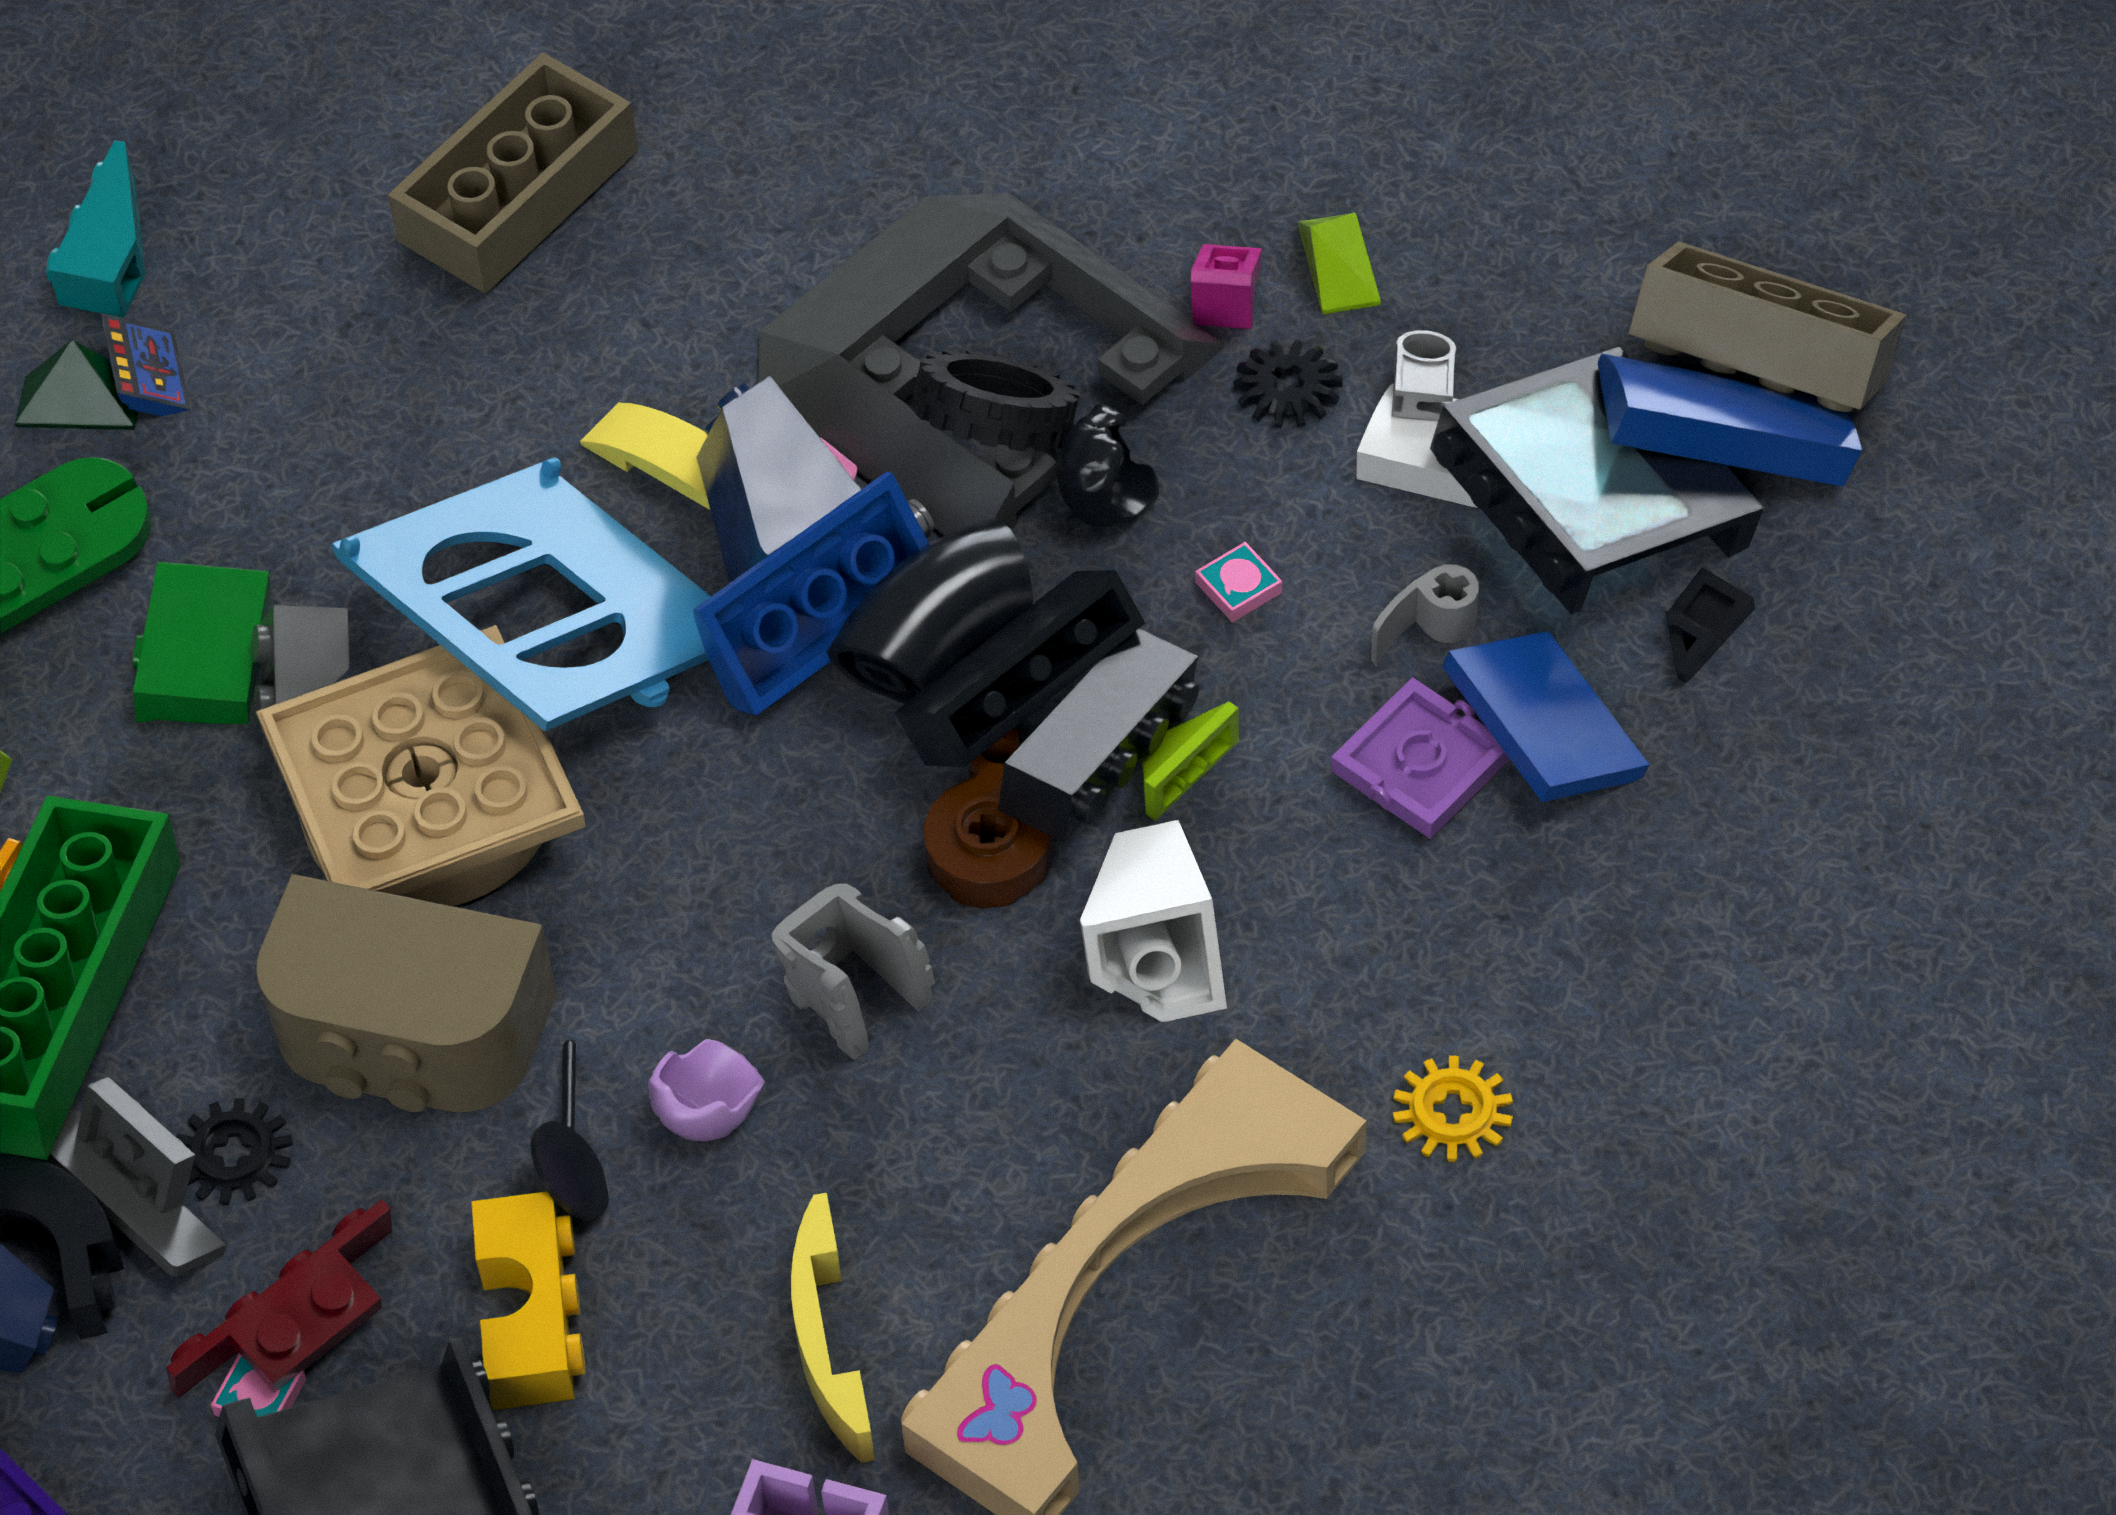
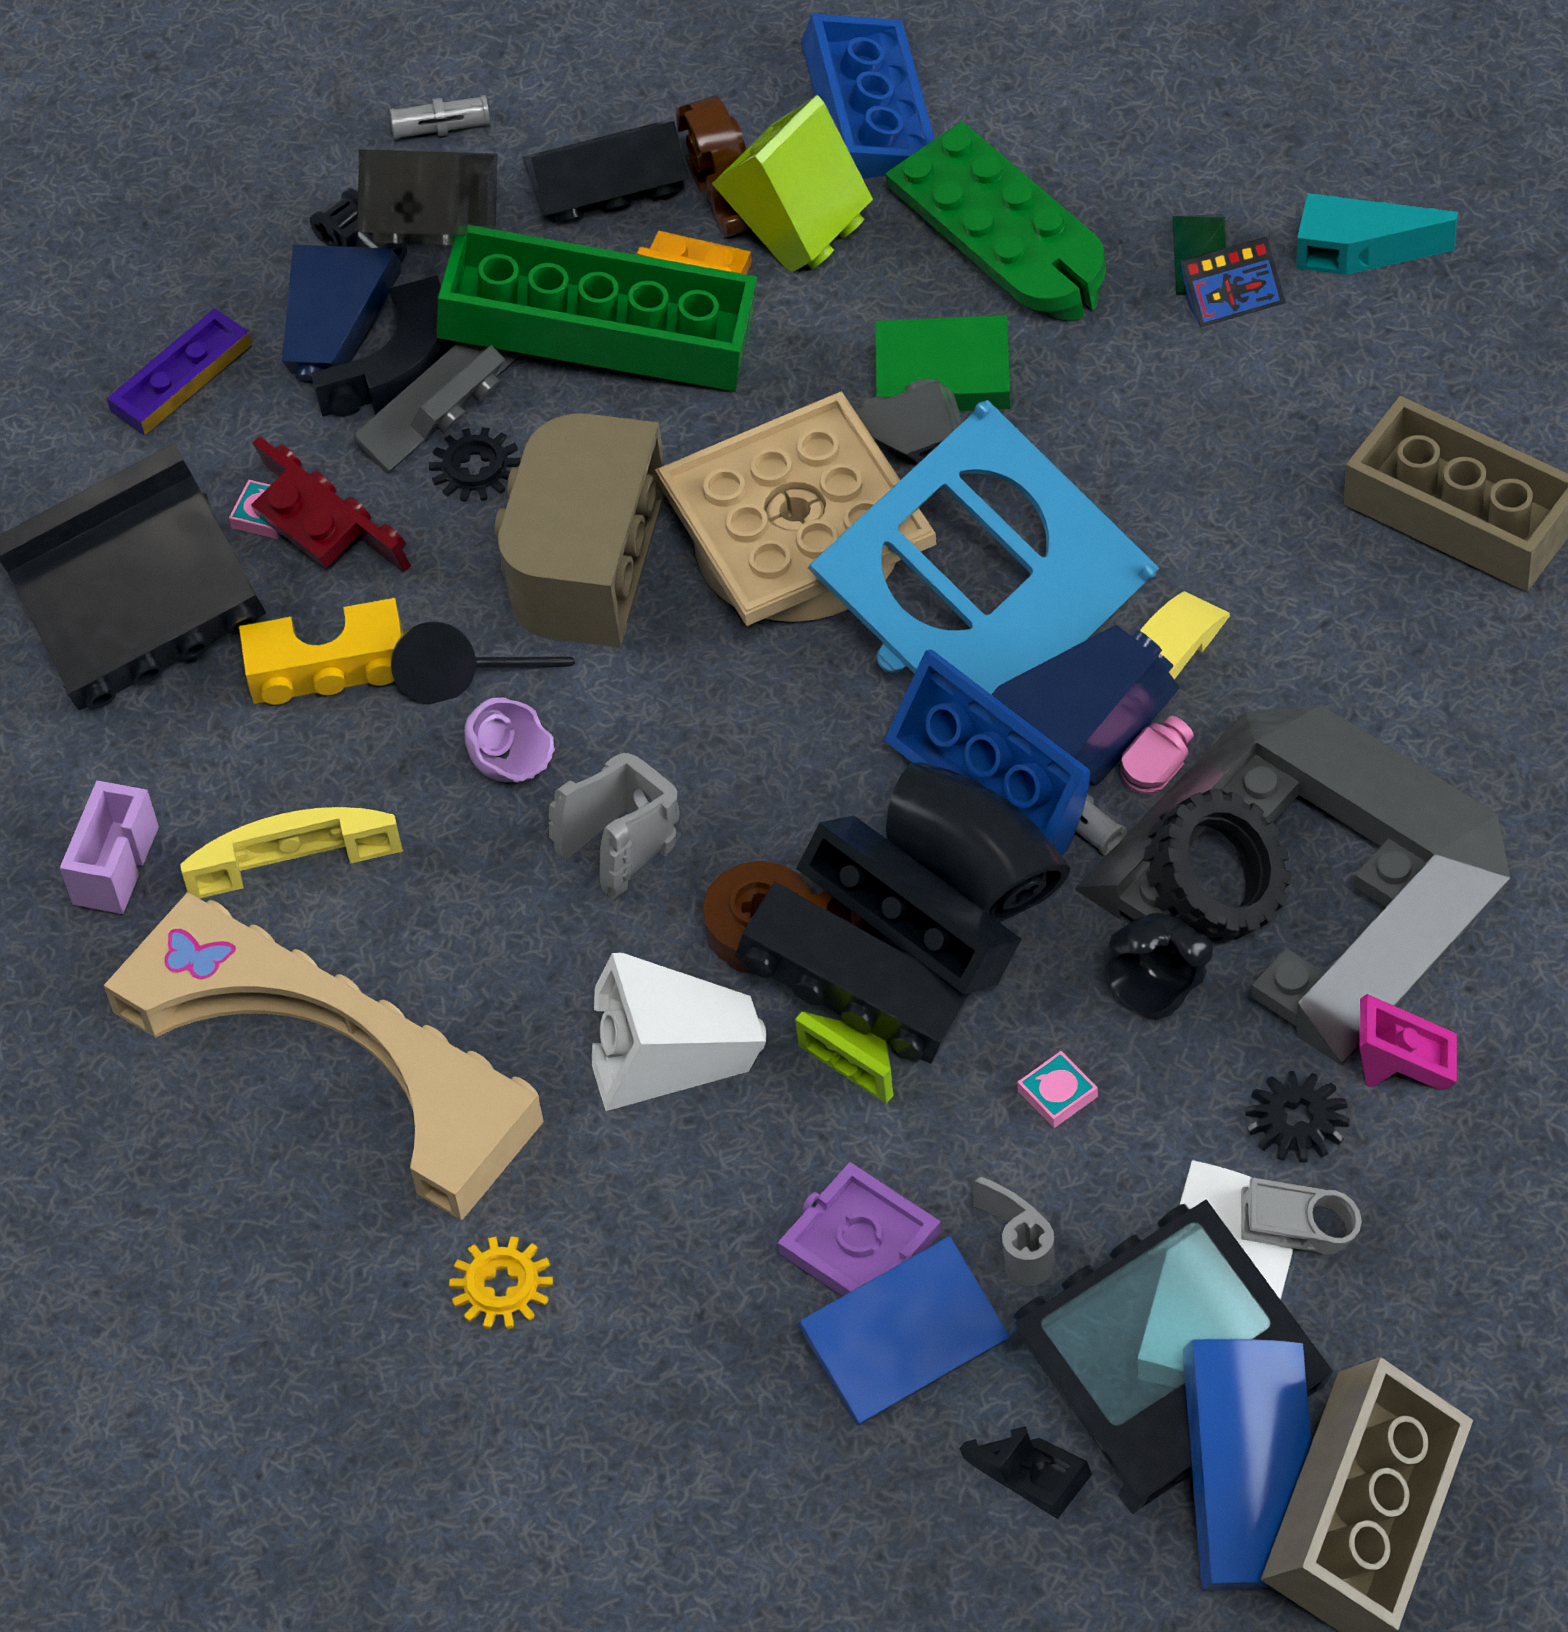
camera: 90 degrees right, 0 degrees up
lime slope [1298,212,1381,315] -> none

